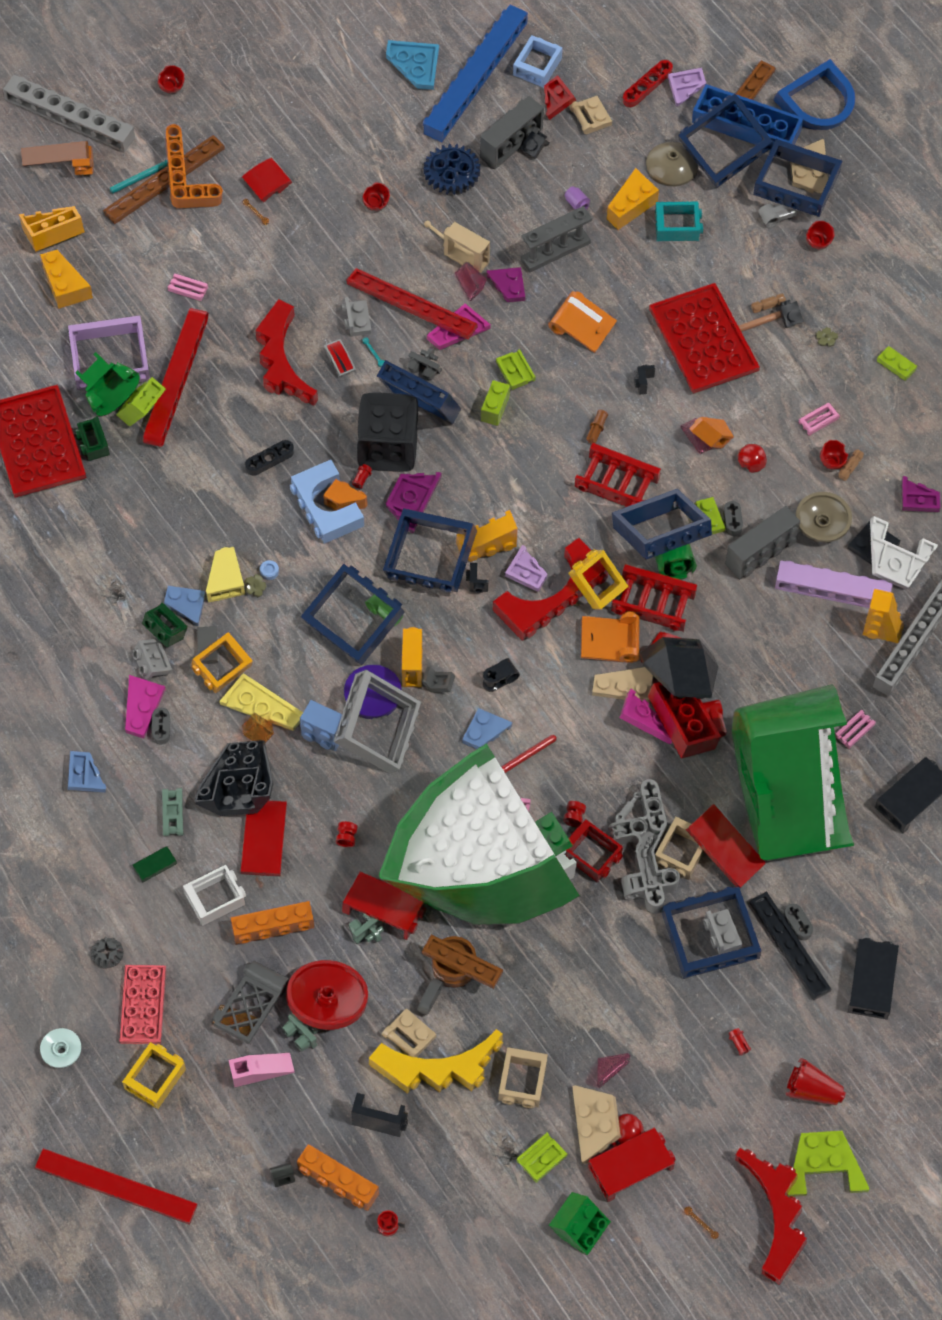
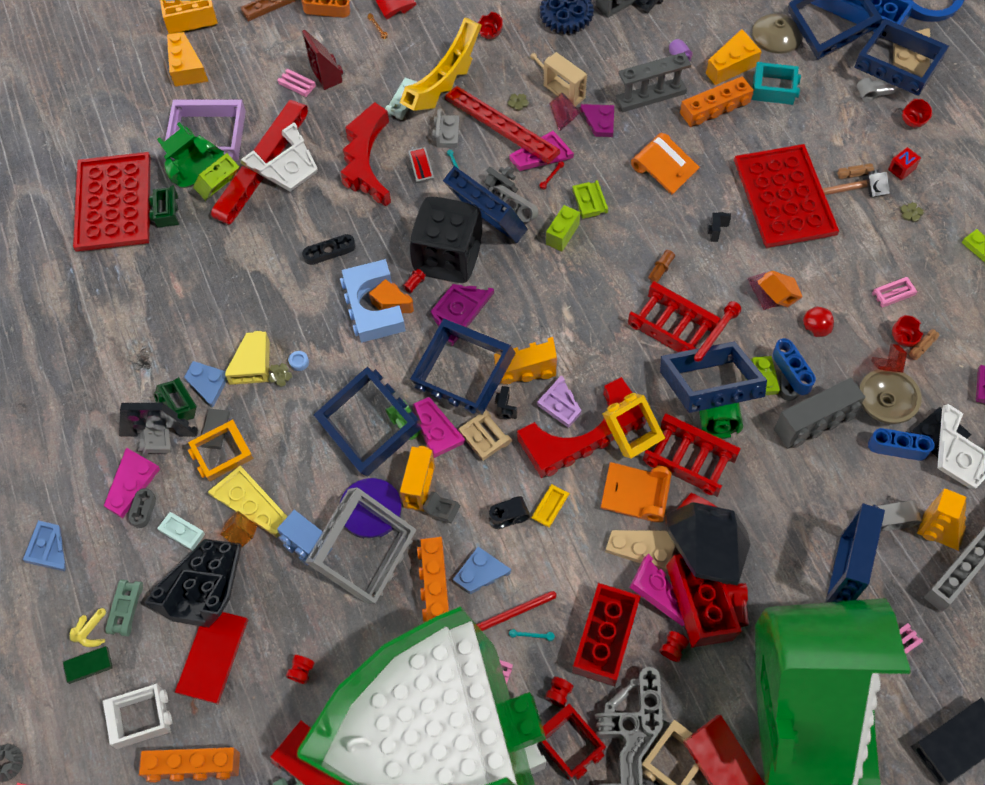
camera: 15 degrees right, 0 degrees up
lavender brick [775,561,893,608] -> none
none -> light yellow piece [69,608,106,647]
none -> black wing [119,403,198,437]
none -> light aqua plate [157,512,205,551]
none -> white wing [241,123,318,192]
none -> dark red slope [302,30,343,90]
none -> light aqua plate [385,78,417,120]
none -> yellow arch [400,18,481,111]
none -> dark pink wing [412,397,465,458]
none -> orange brick [417,537,449,622]
none -> tan plate [458,410,512,461]
none -> light grey beam [488,185,538,222]
none -> olive plant [508,93,529,111]
none -> teal hinge [509,629,555,642]
none -> yellow tile [531,484,570,528]
none -> red hinge [540,161,564,190]
none -> red brick [572,583,641,686]
none -> red wheel [659,631,689,662]
none -> orange brick [680,76,754,127]
none -> red piece [694,301,742,362]
none -> blue beam [772,338,816,395]
none -> dark blue window [825,503,885,603]
none -> light grey beam [855,501,922,532]
none -> blue beam [868,428,934,461]
none -> clear red panel [871,344,907,373]
none -> red brick [888,147,921,181]

